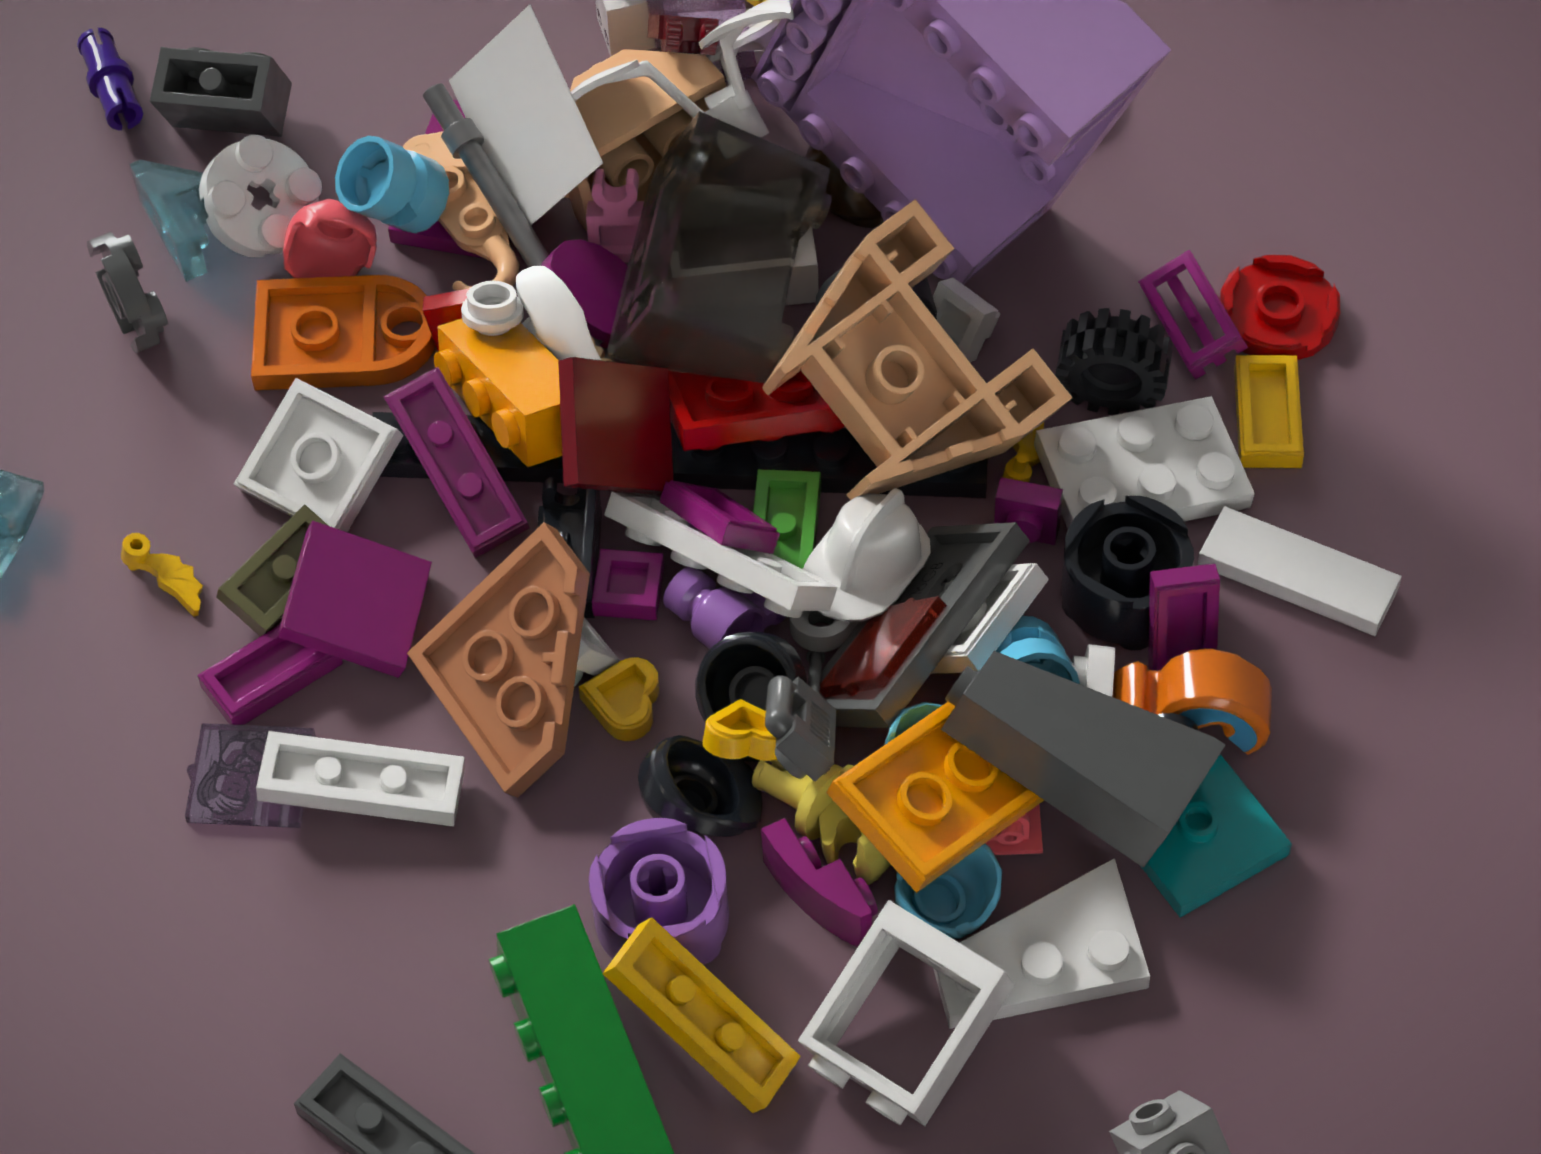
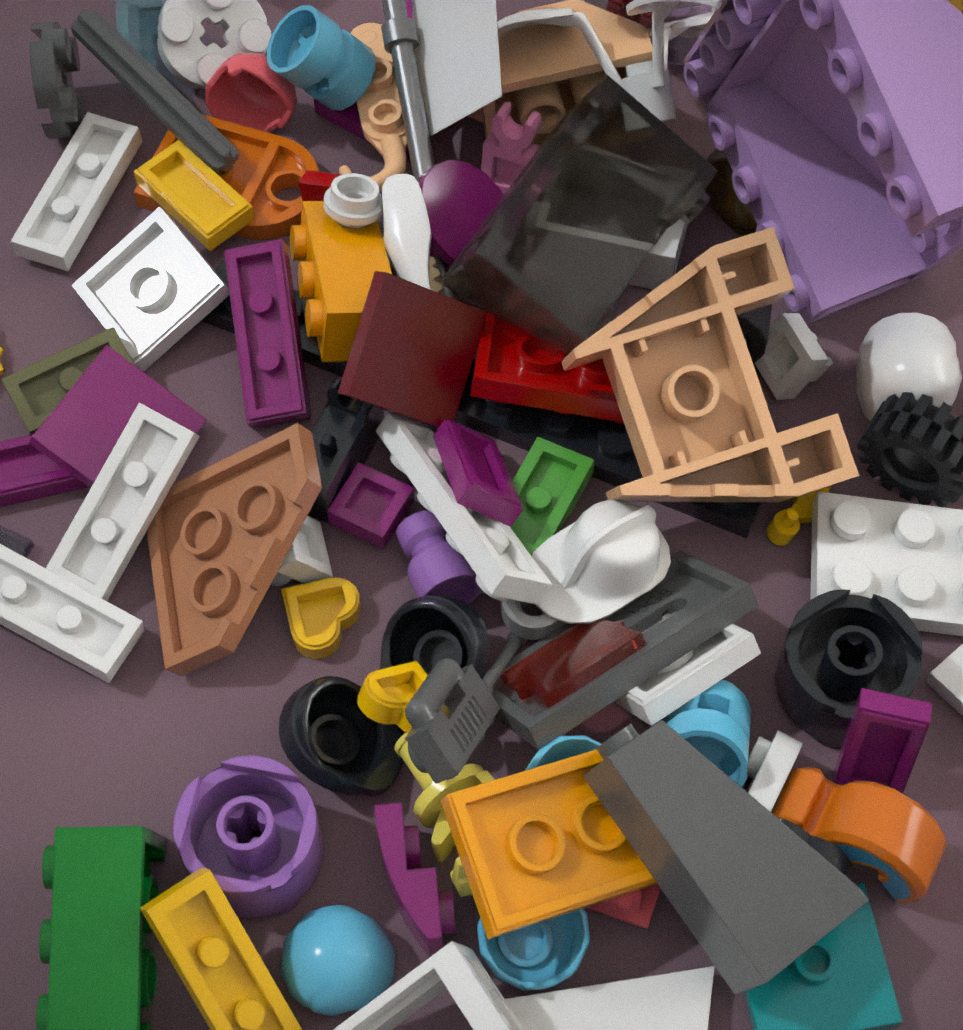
camera: 20 degrees right, 5 degrees up
magenta plate [994,477,1063,545] -> none
none -> white plate [10,112,143,271]
none -> white plate [46,402,200,601]
none -> dark grey axle [71,10,239,174]
none -> yellow tile [134,140,255,251]
none -> medium azure hair [280,905,396,1017]
none -> white piece [856,313,962,421]

